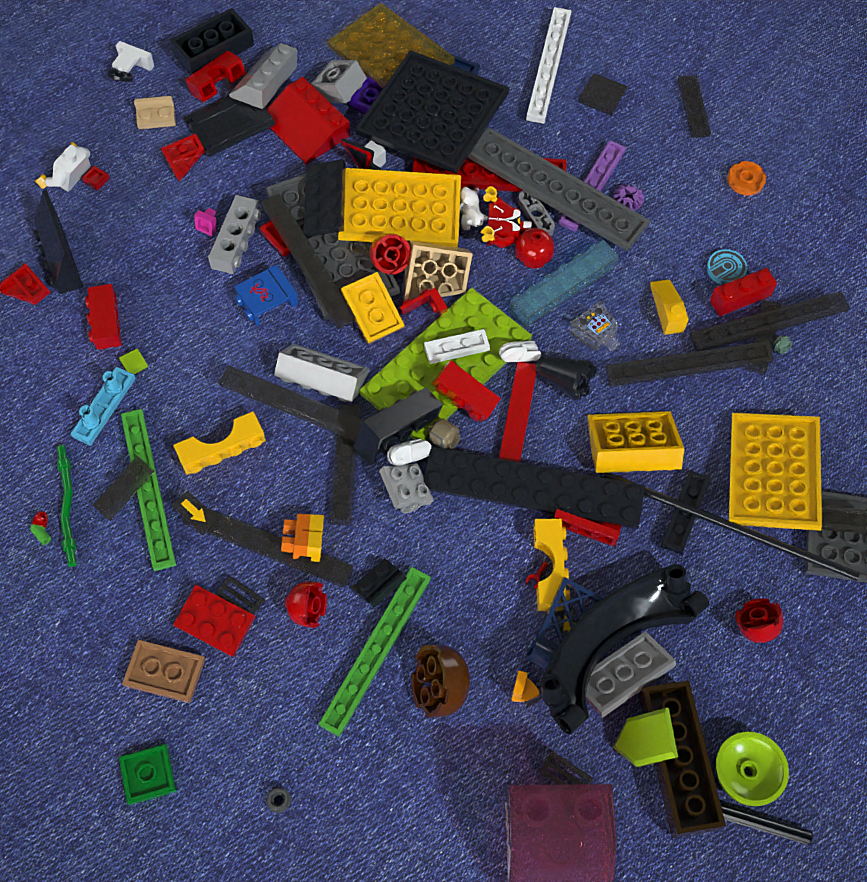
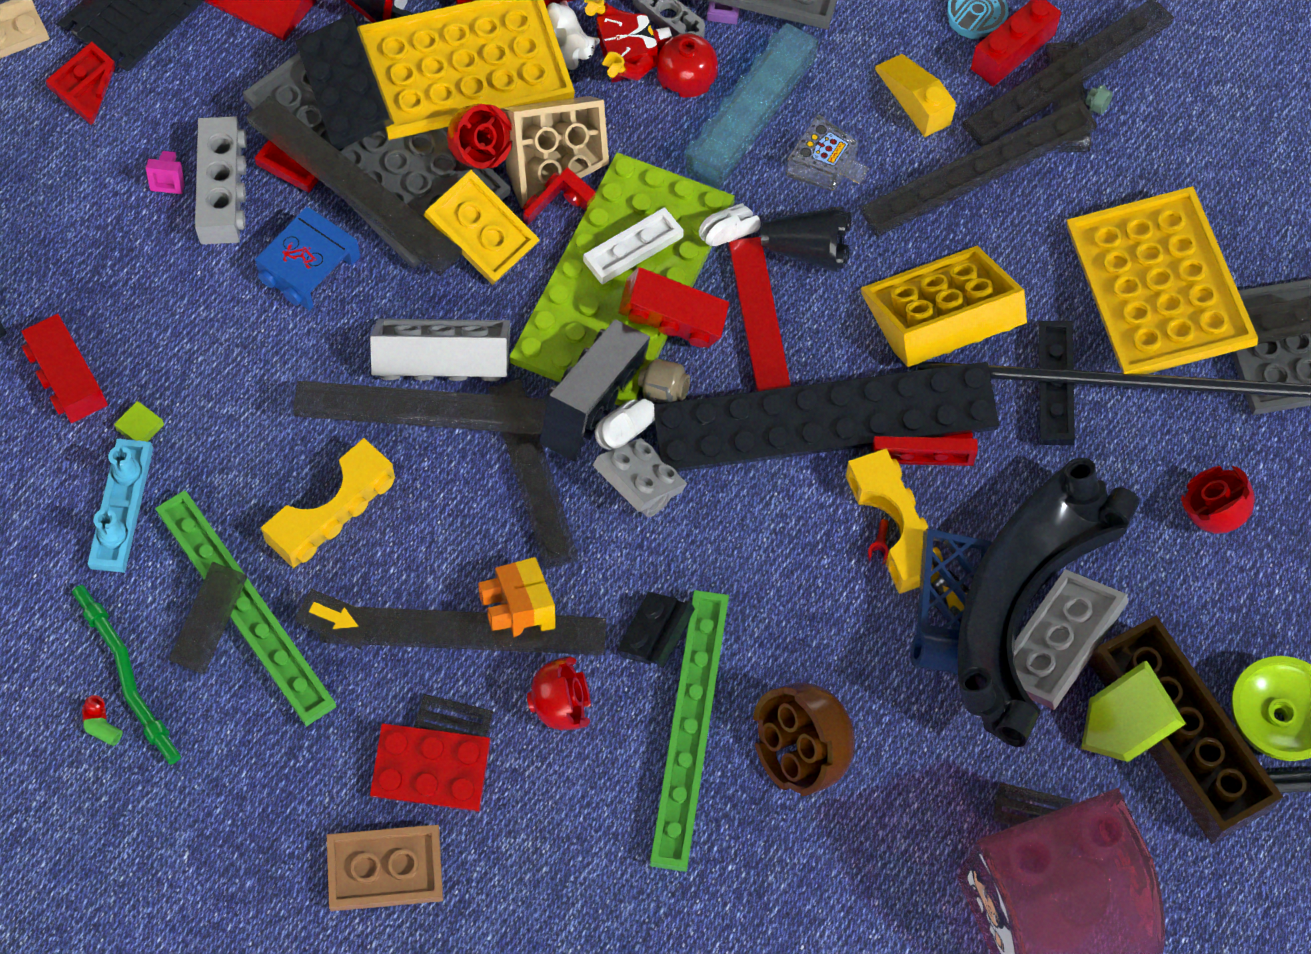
camera: 20 degrees left, 0 degrees up
light orange tile [511,671,539,702] -> none

